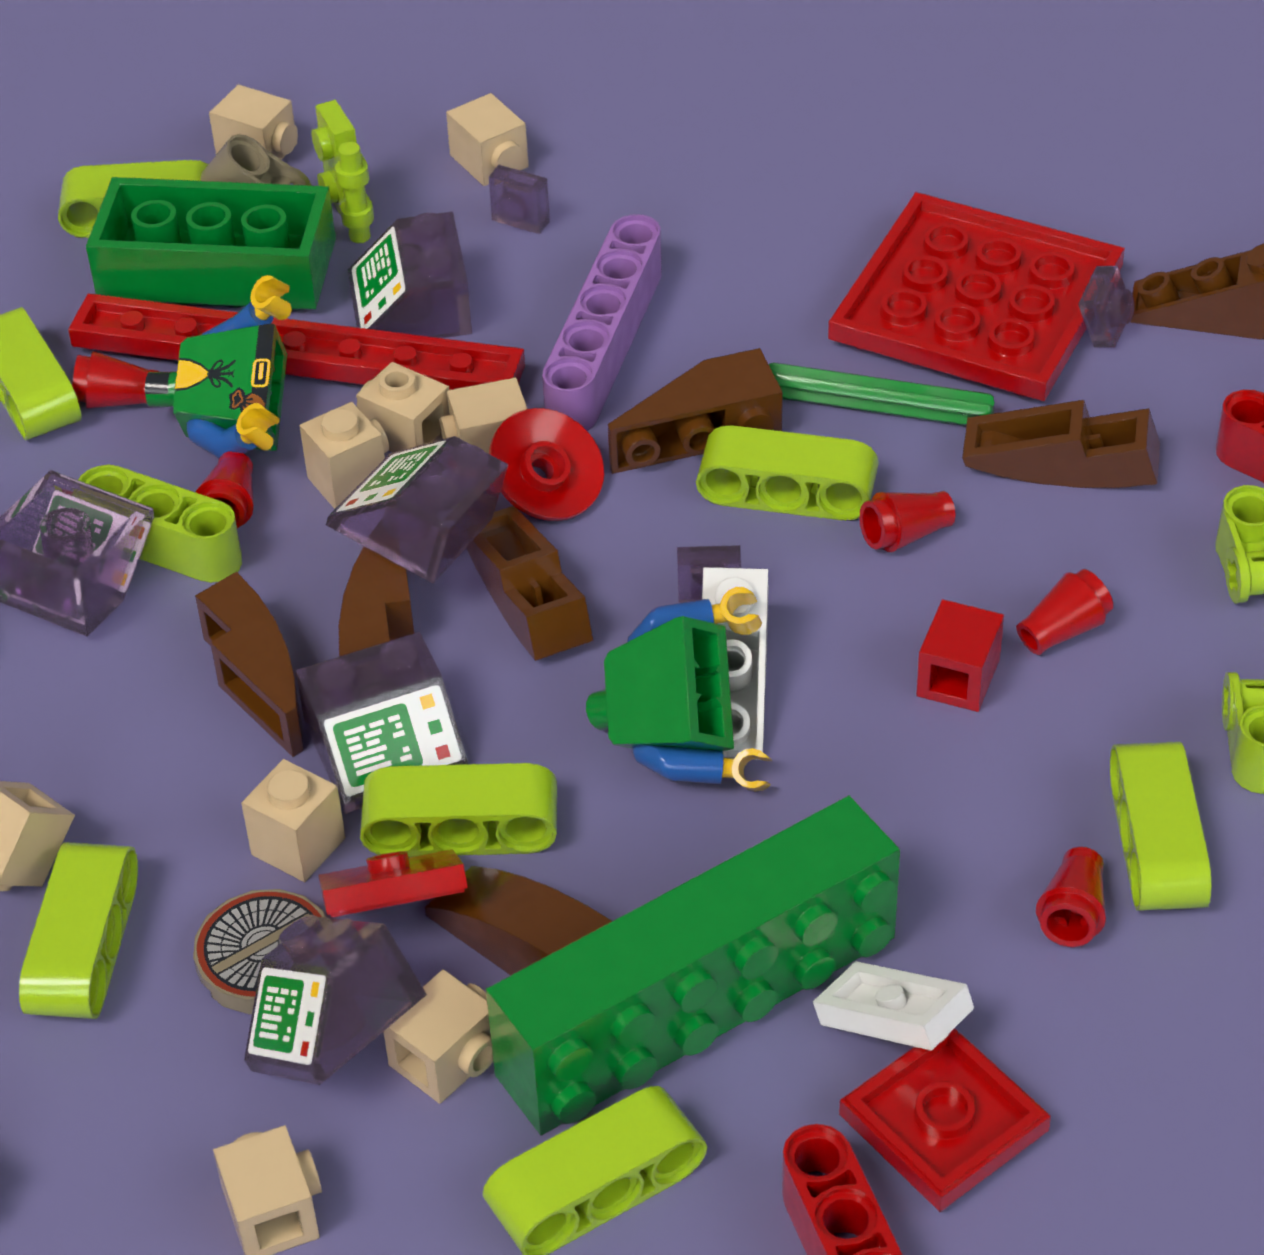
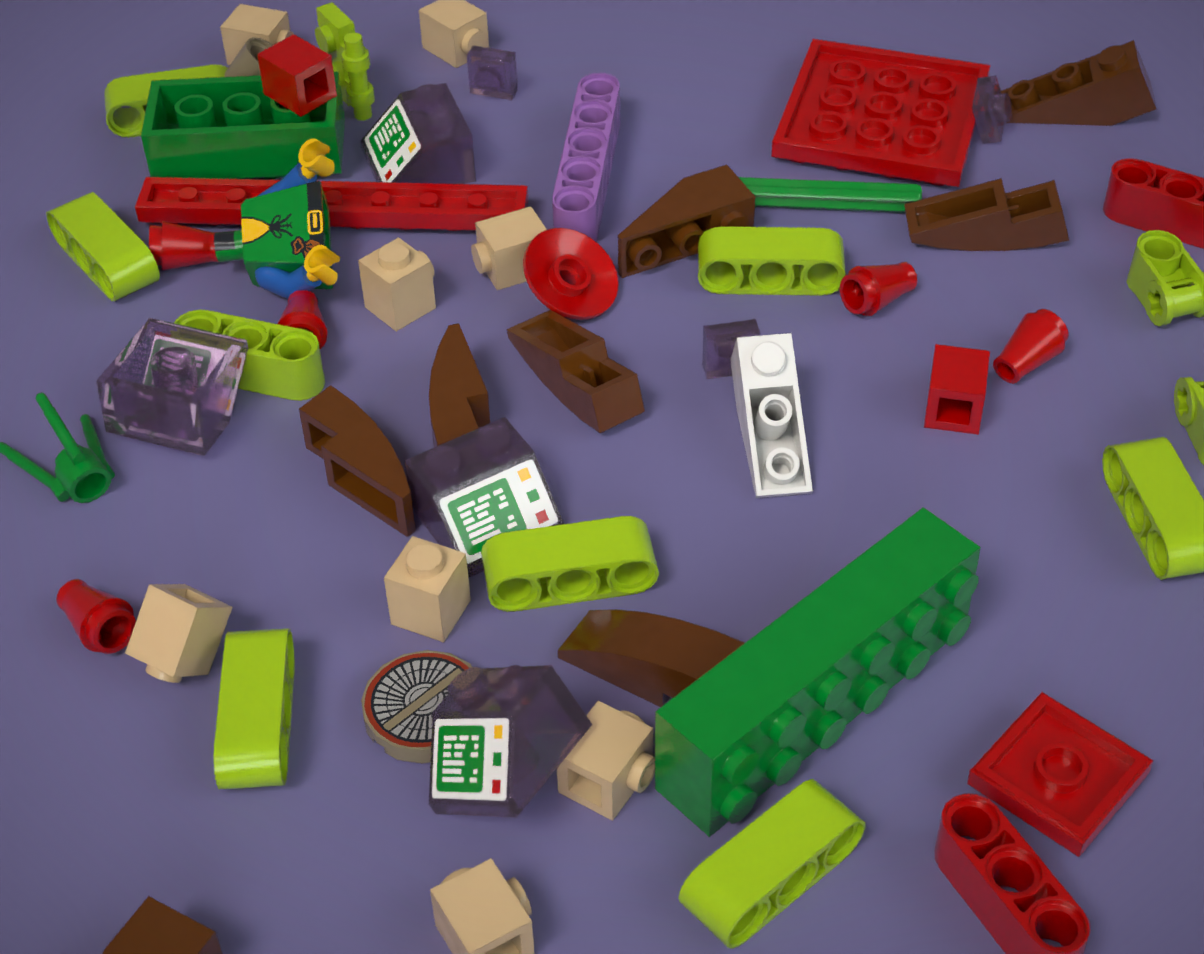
camera: 10 degrees left, 0 degrees up
red plate [318,849,468,918] -> none
clear purple slope [326,436,508,584] -> none
tan brick [356,362,449,454] -> none
green torso [586,587,772,792] -> none
white plate [813,961,974,1050] -> none
red cone [1036,847,1106,947] -> none
none -> red brick [257,34,337,116]

